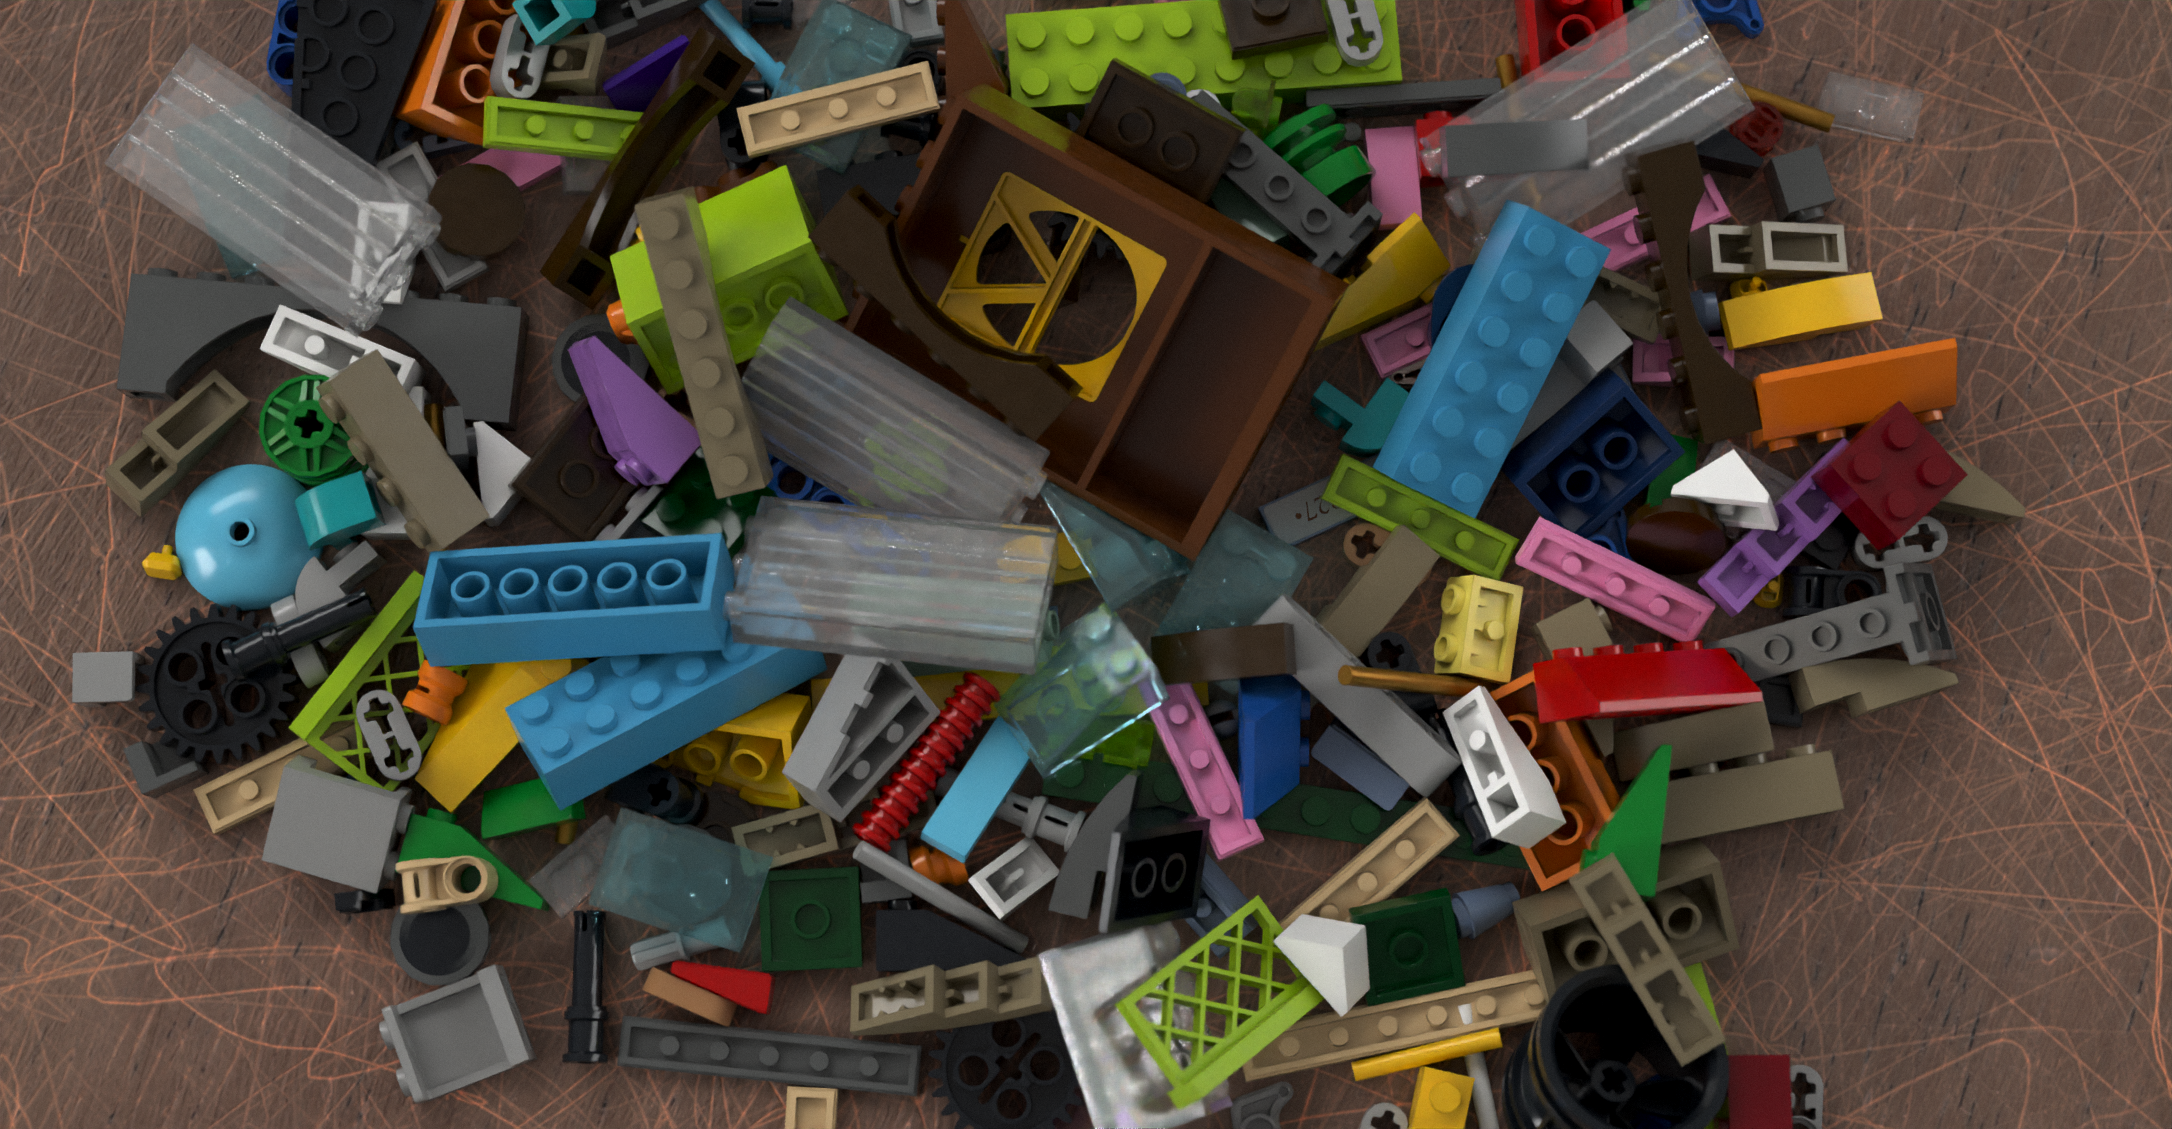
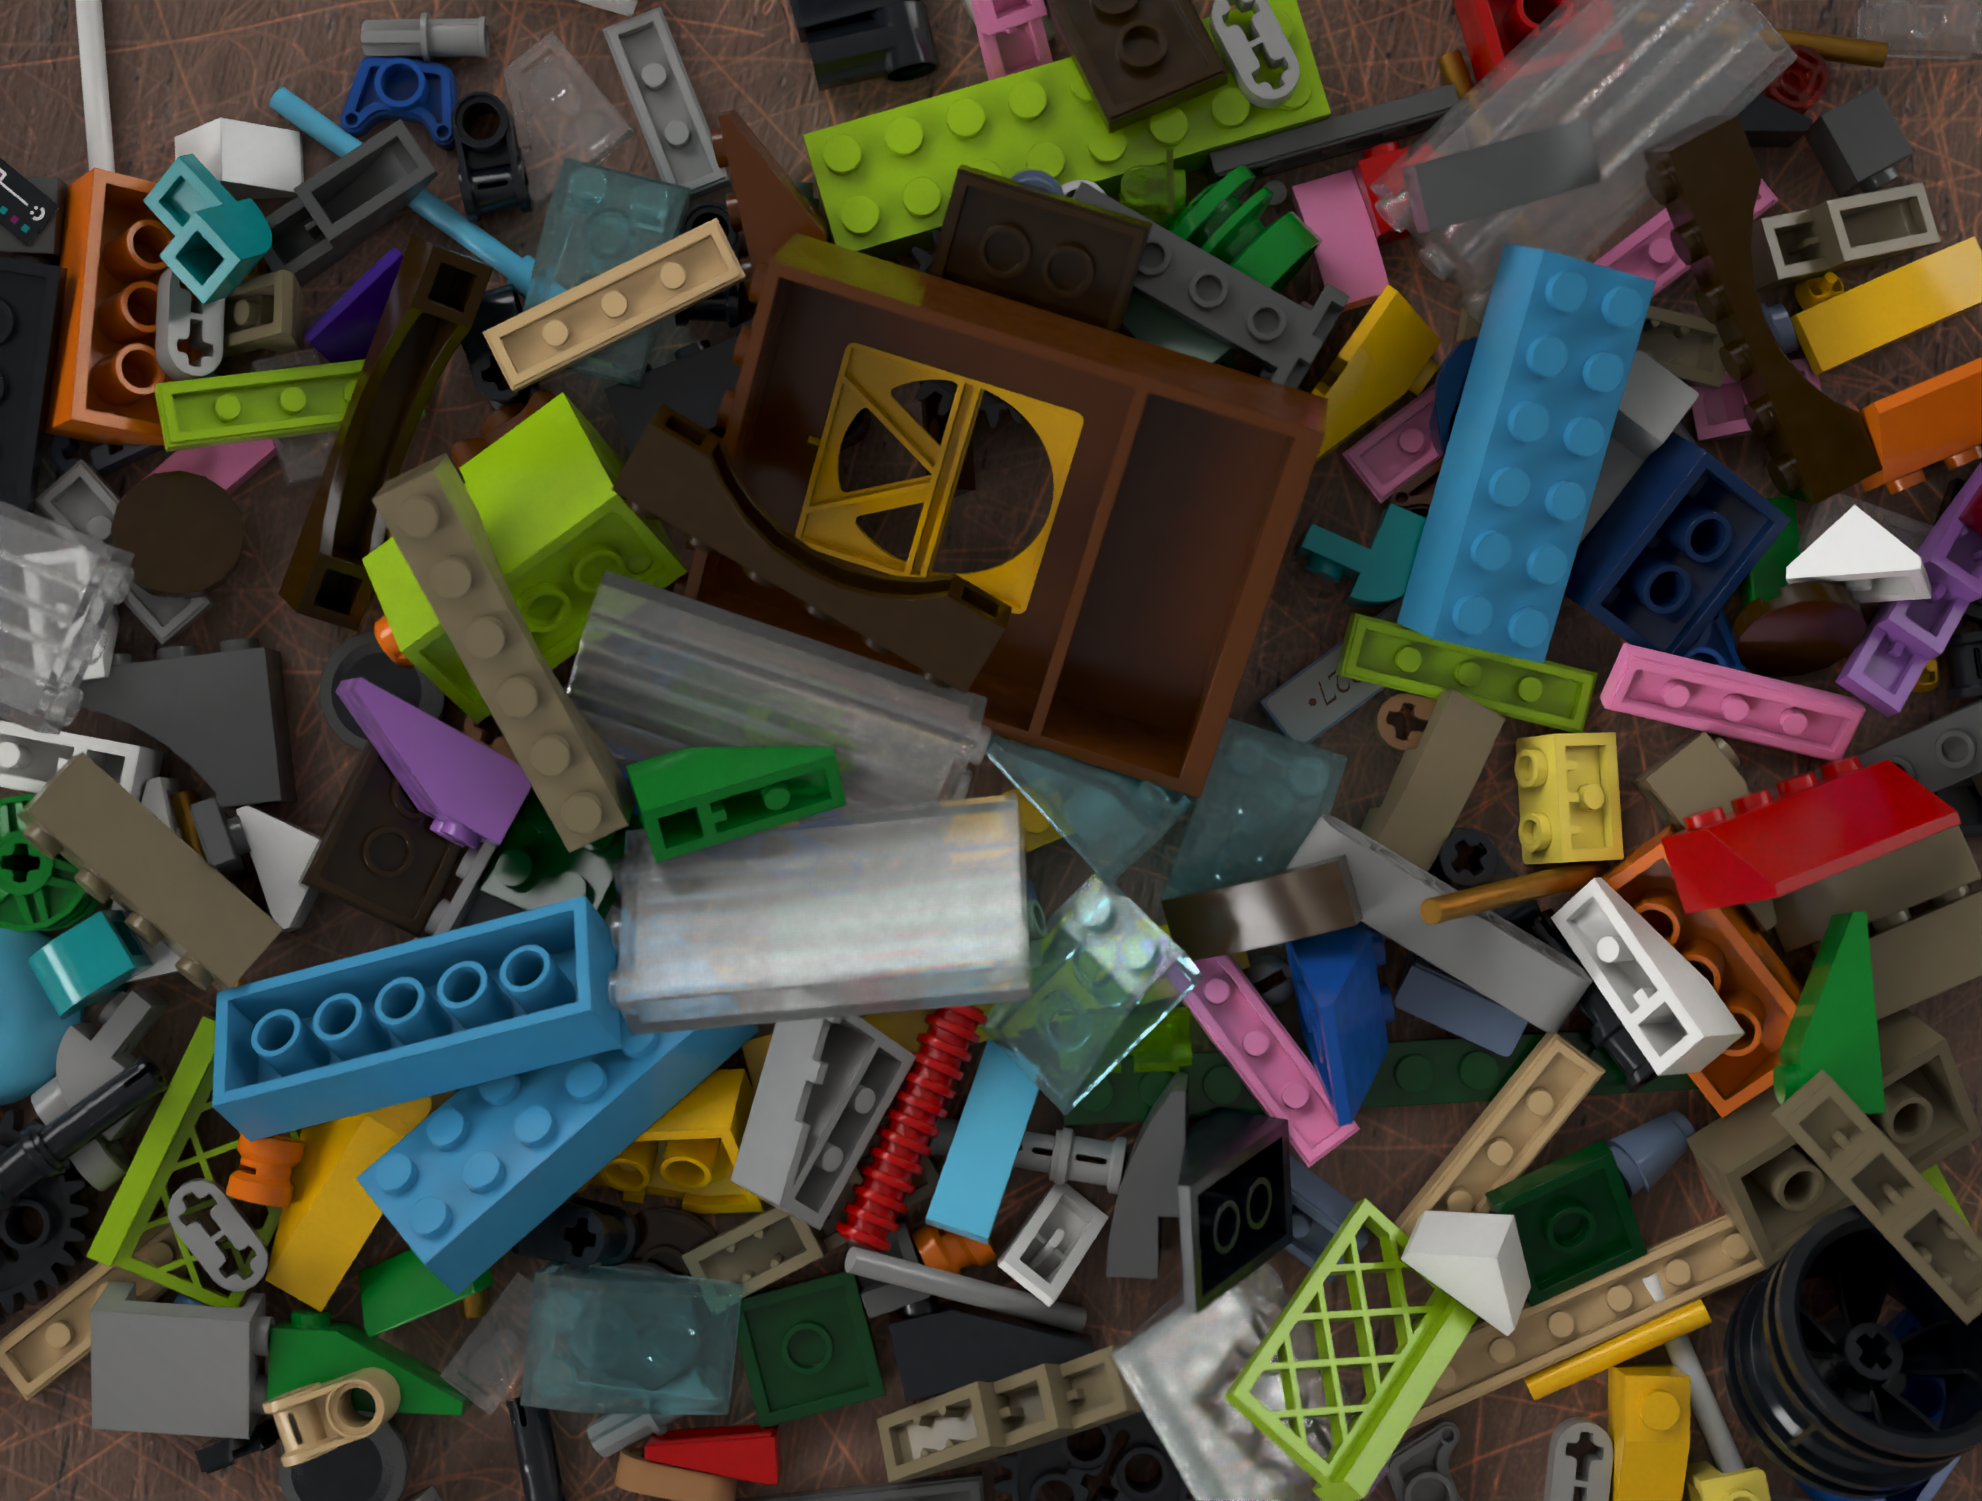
camera: 15 degrees left, 5 degrees up
none -> green slope [625,746,846,863]

